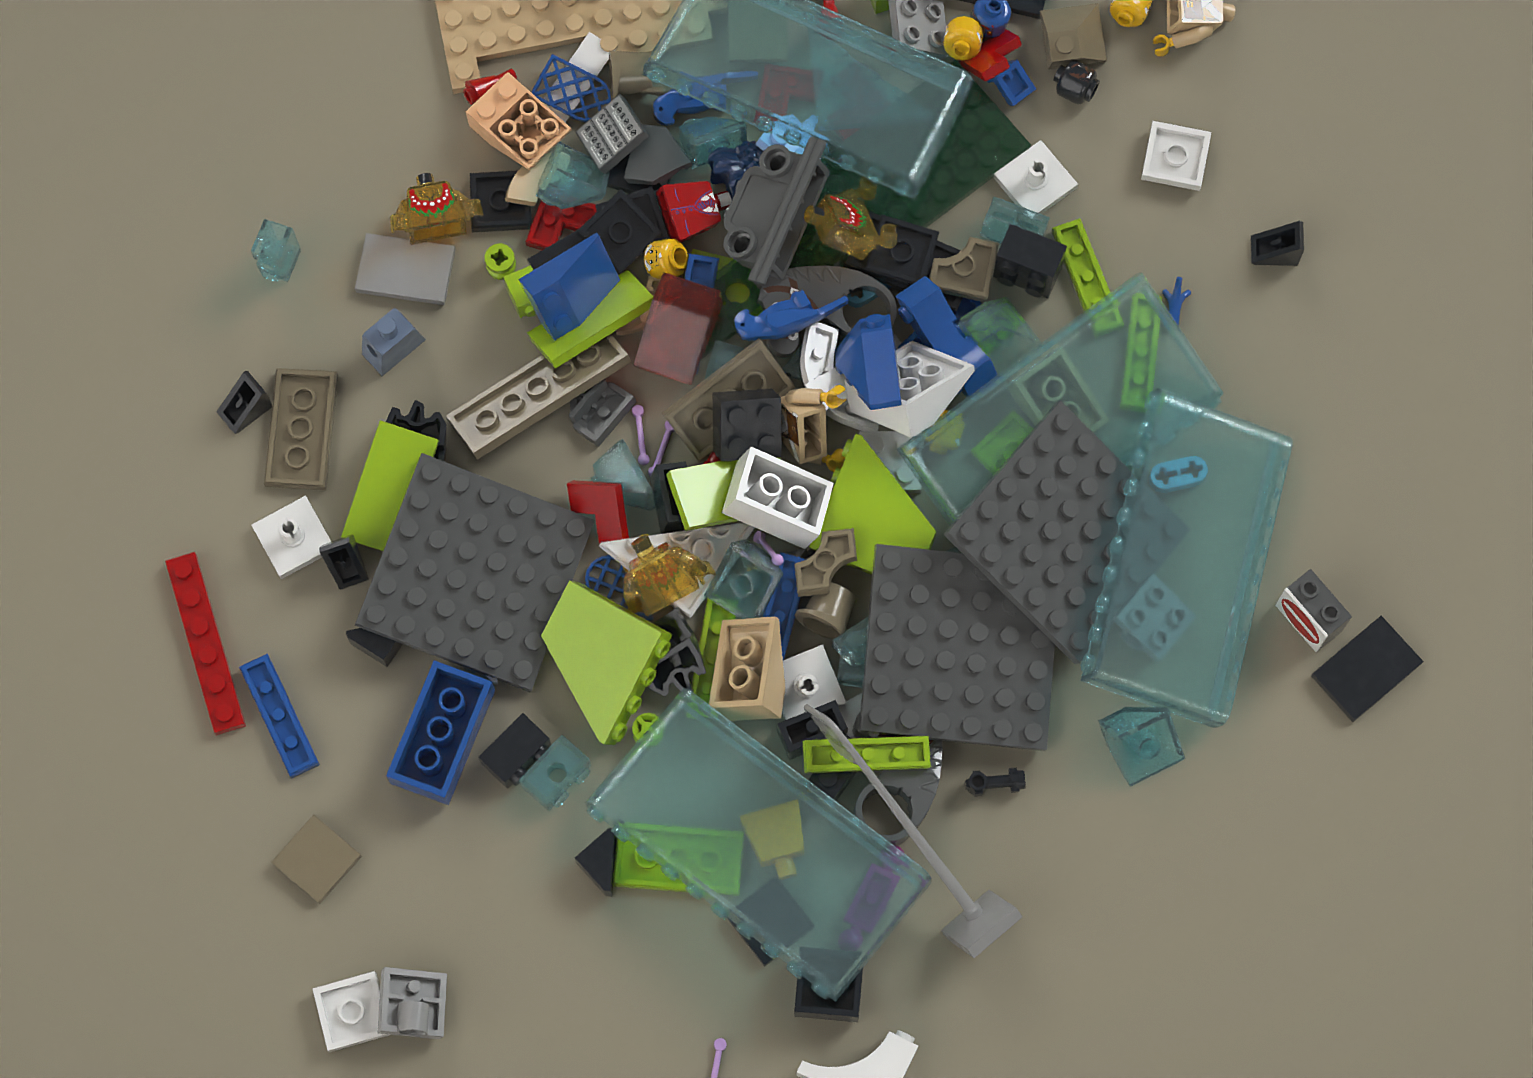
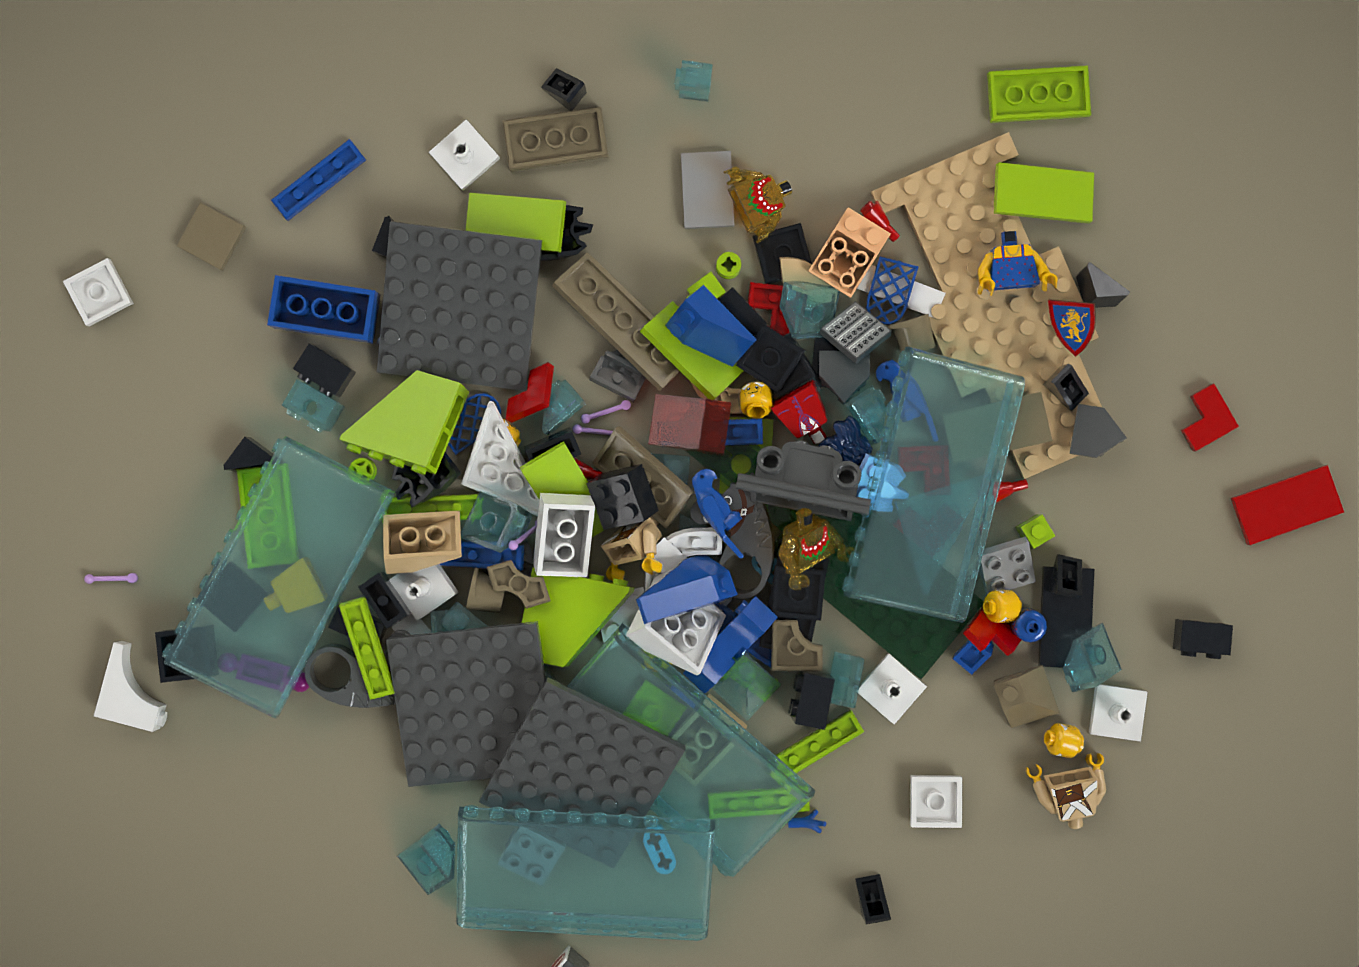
camera: 75 degrees right, 15 degrees up
red plate [165,552,246,736] -> none
black slope [319,534,369,590] -> none
sand blue torso [362,308,426,376] -> none
light grey plate [377,967,447,1039] -> none
clear yellow torso [623,535,717,616] -> none
light grey piece [804,704,1022,958] -> none
black bar [965,768,1026,797] -> none
black head [1053,60,1100,104] -> none

